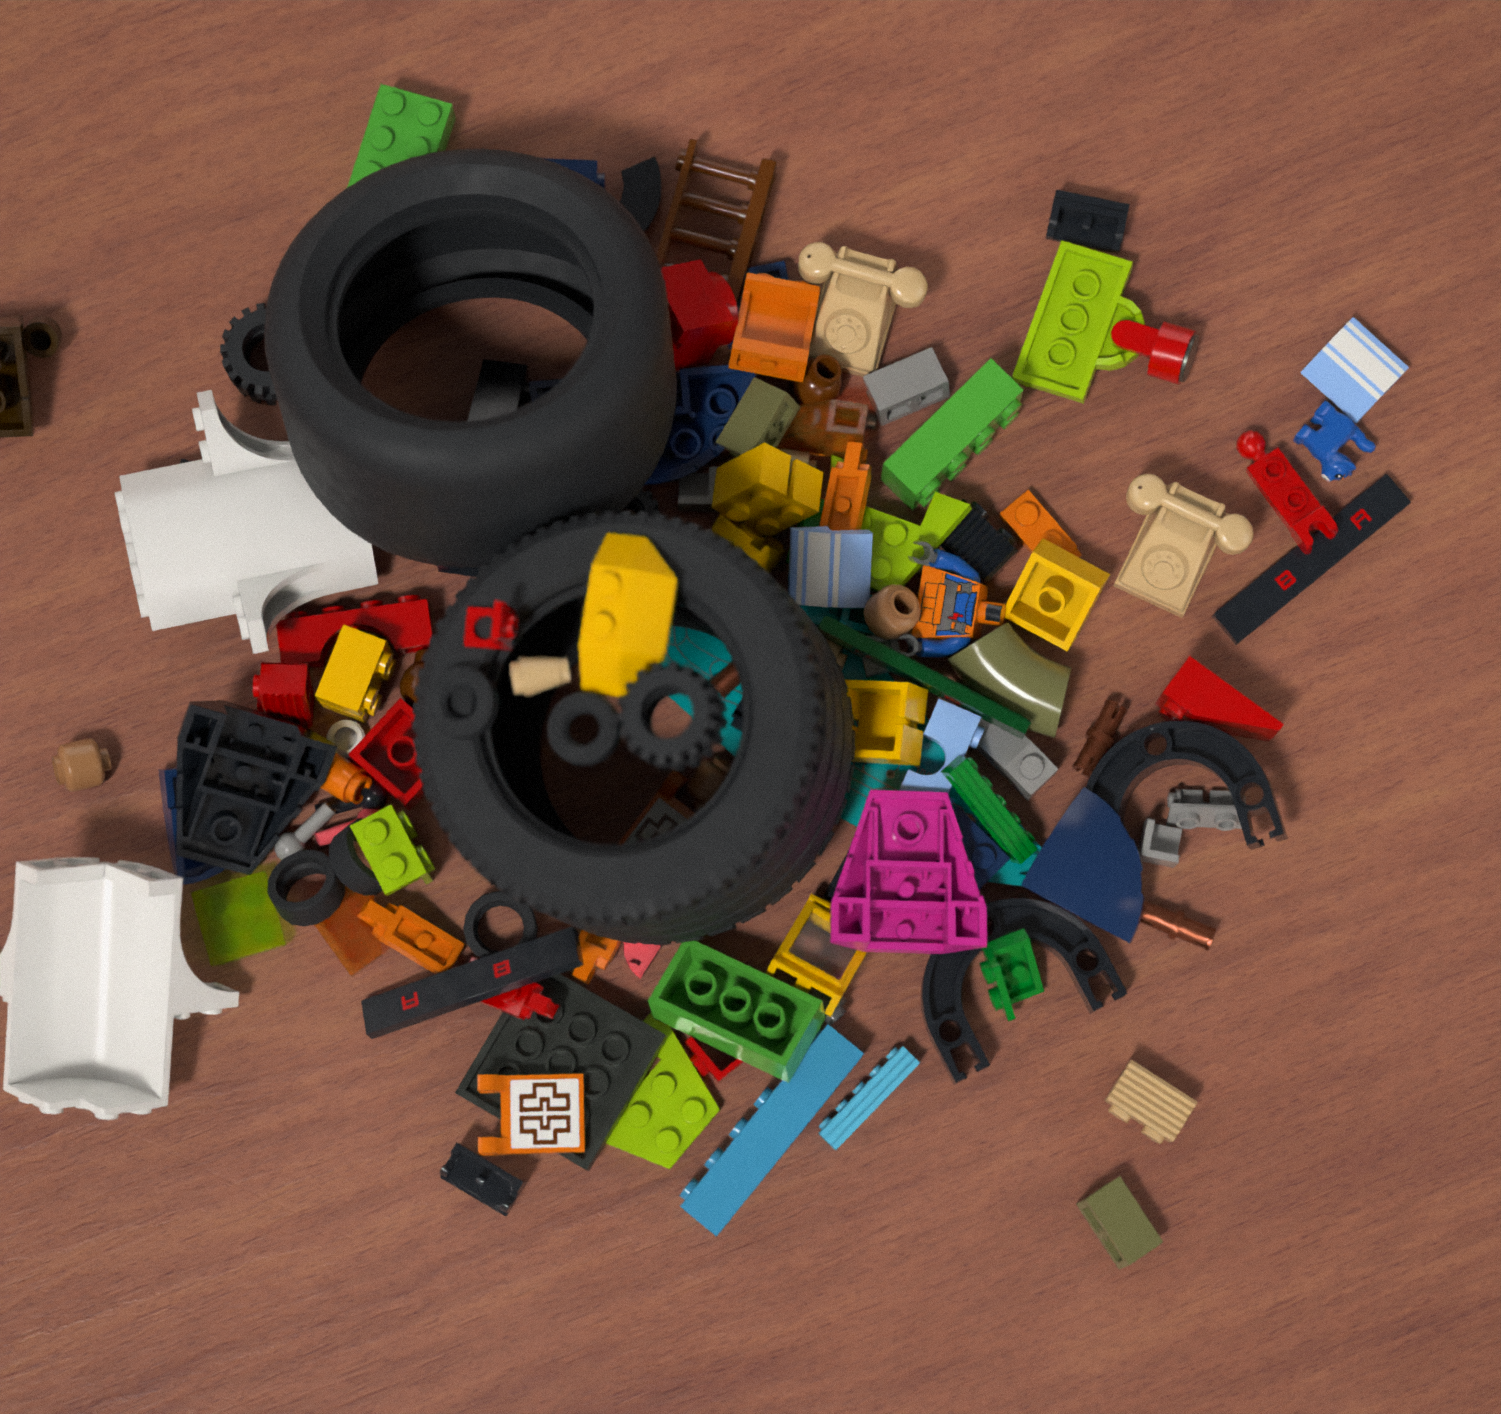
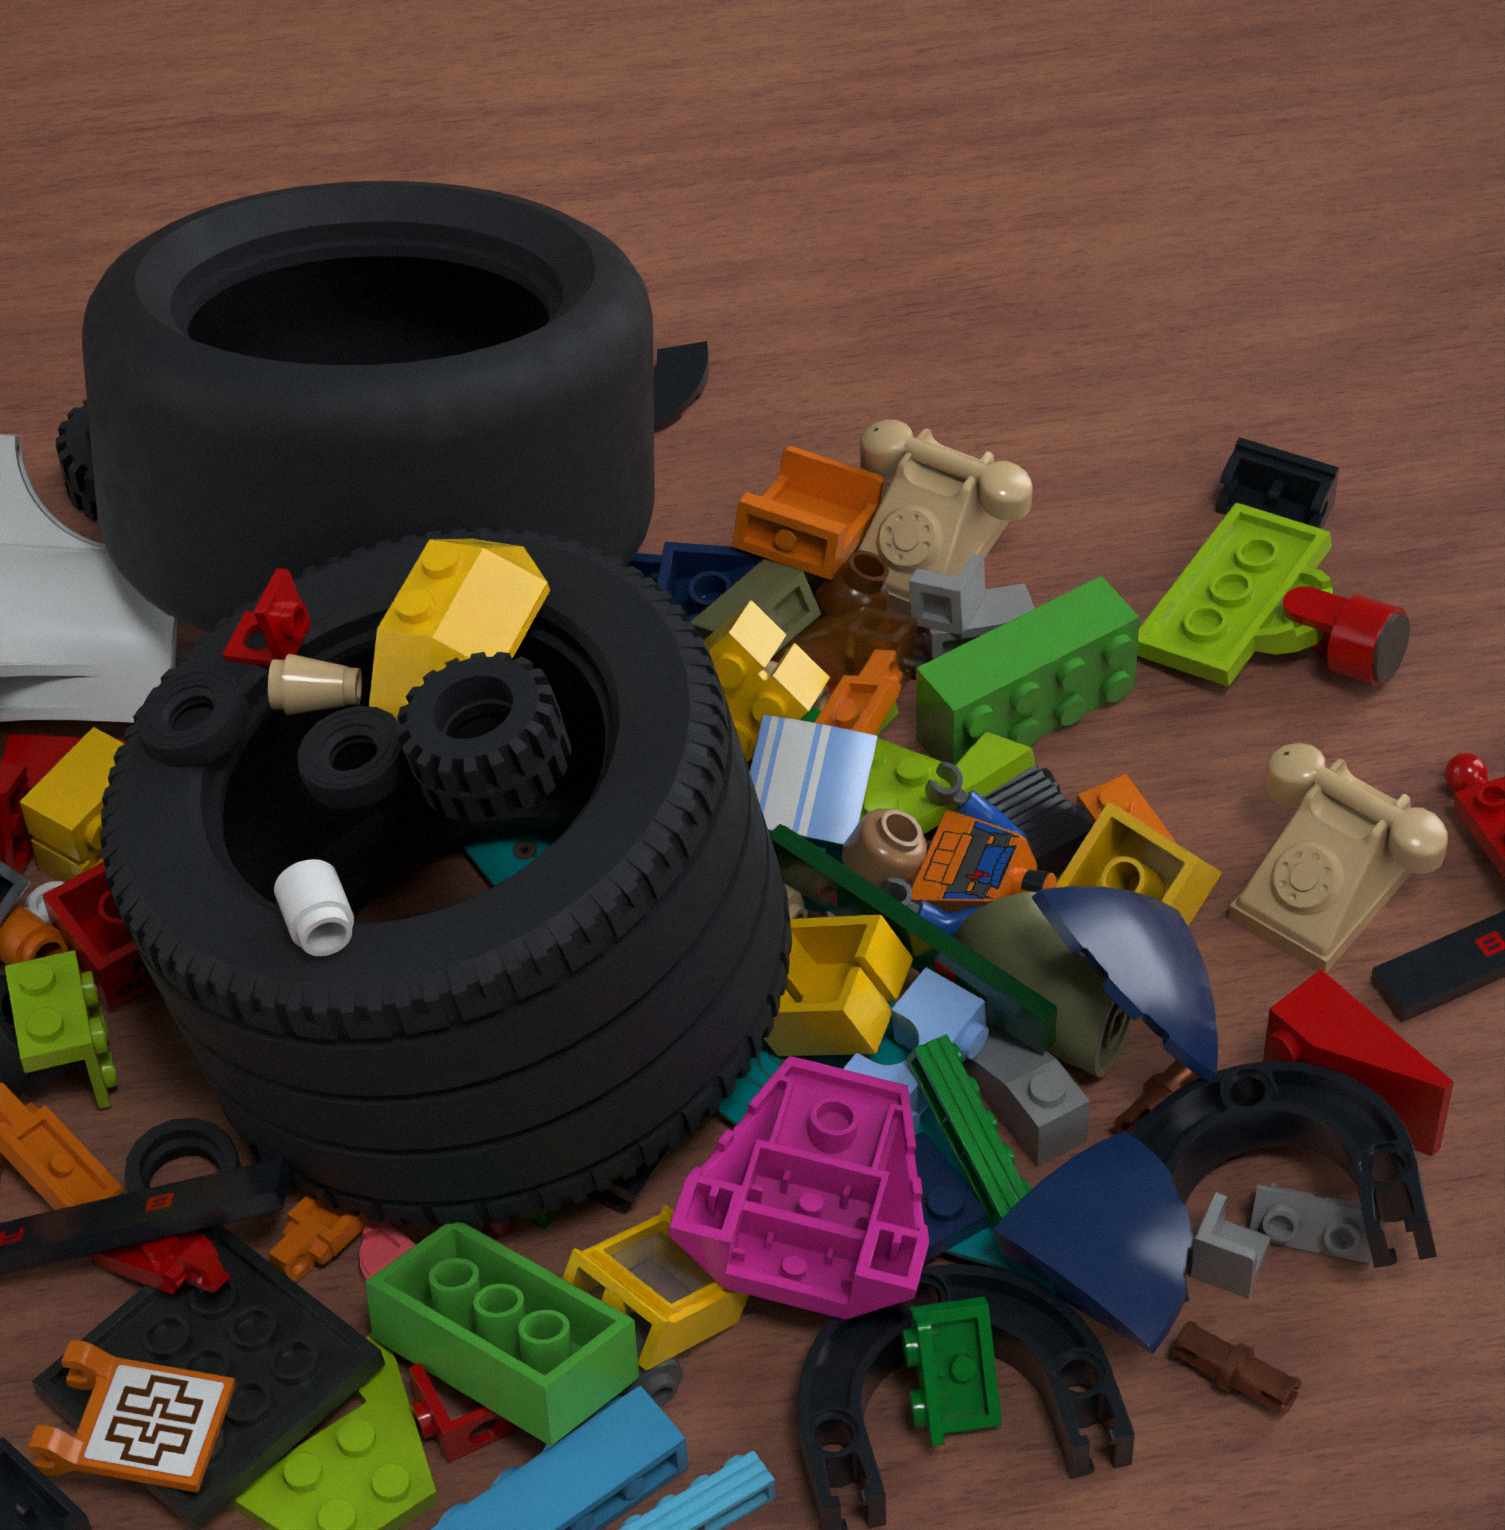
camera: 15 degrees right, 30 degrees down
reddish brown fence [655,138,777,304] -> none
red piece [661,259,738,371] -> none
none -> white brick [274,859,354,956]
none -> light grey panel [909,554,986,635]
none -> dark blue brick [1032,886,1218,1082]

